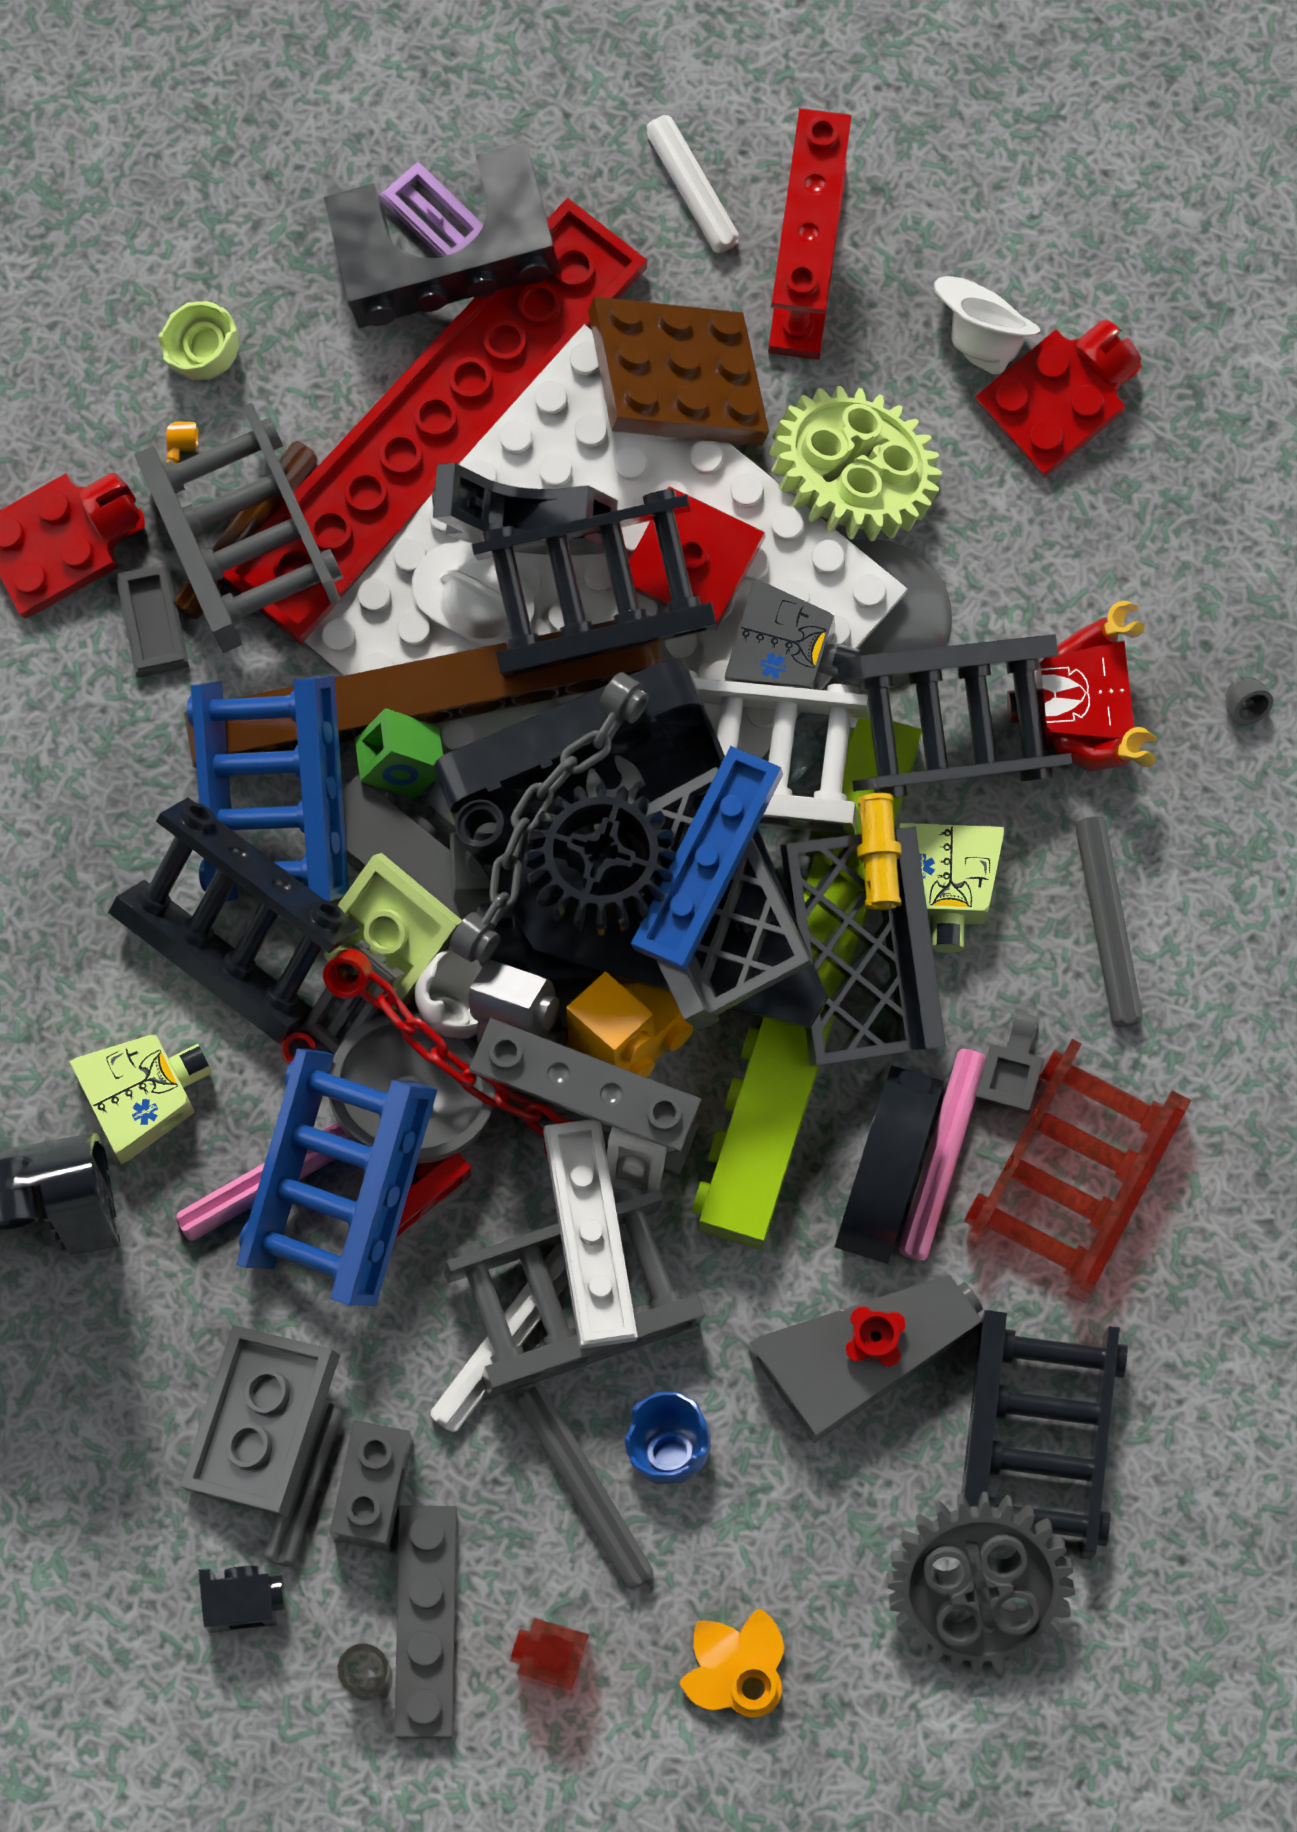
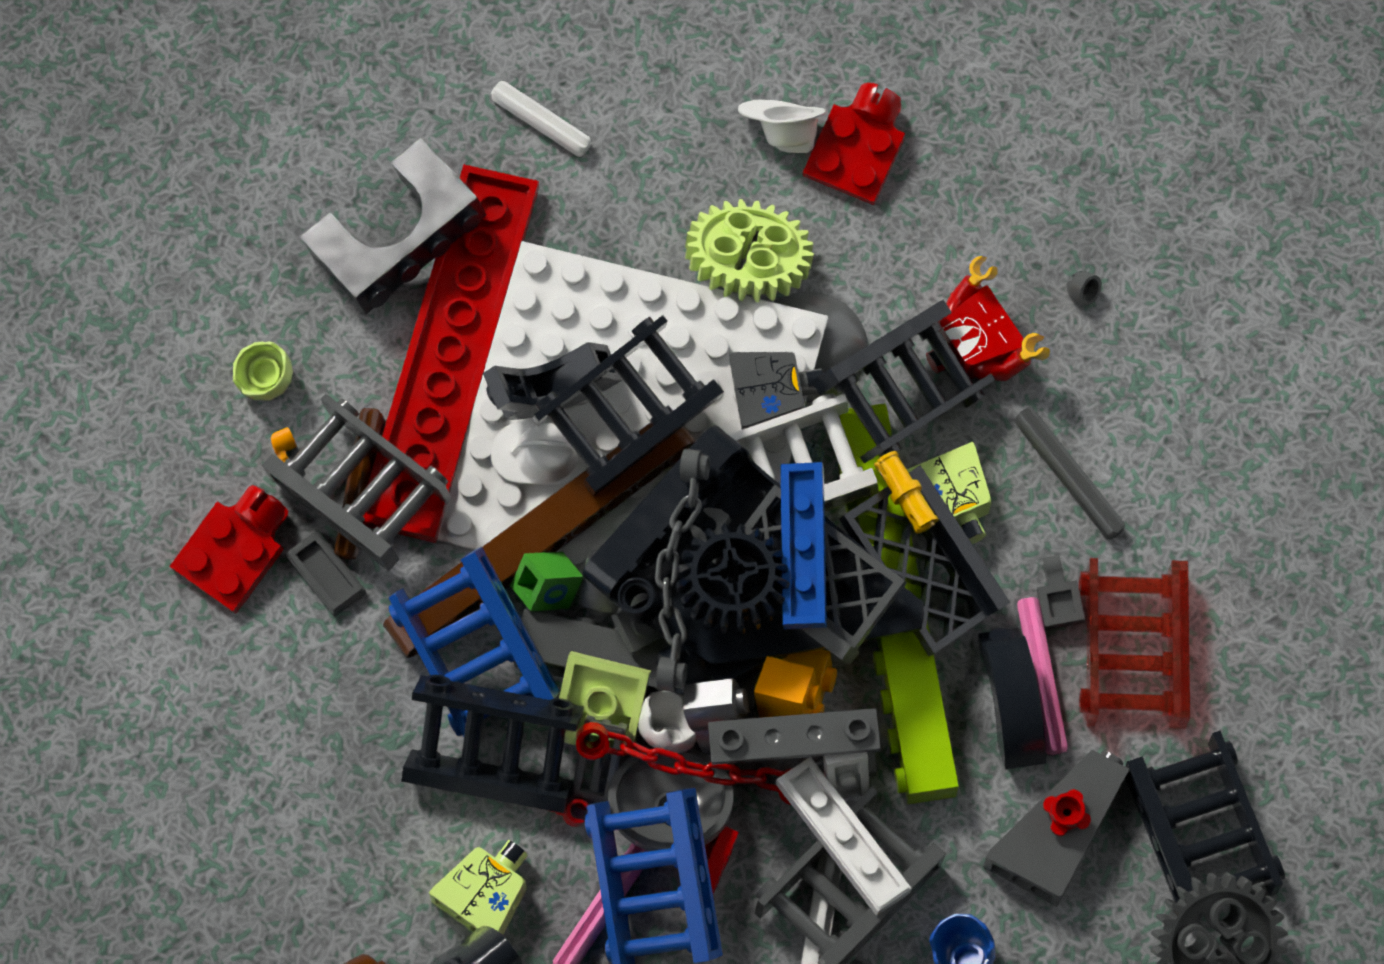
camera: 25 degrees left, 5 degrees down
lavender tile [380,162,483,257] -> none
reddish brown plate [588,296,769,446] -> none
red plate [629,486,766,631] -> none
red fence [768,108,852,360] -> none

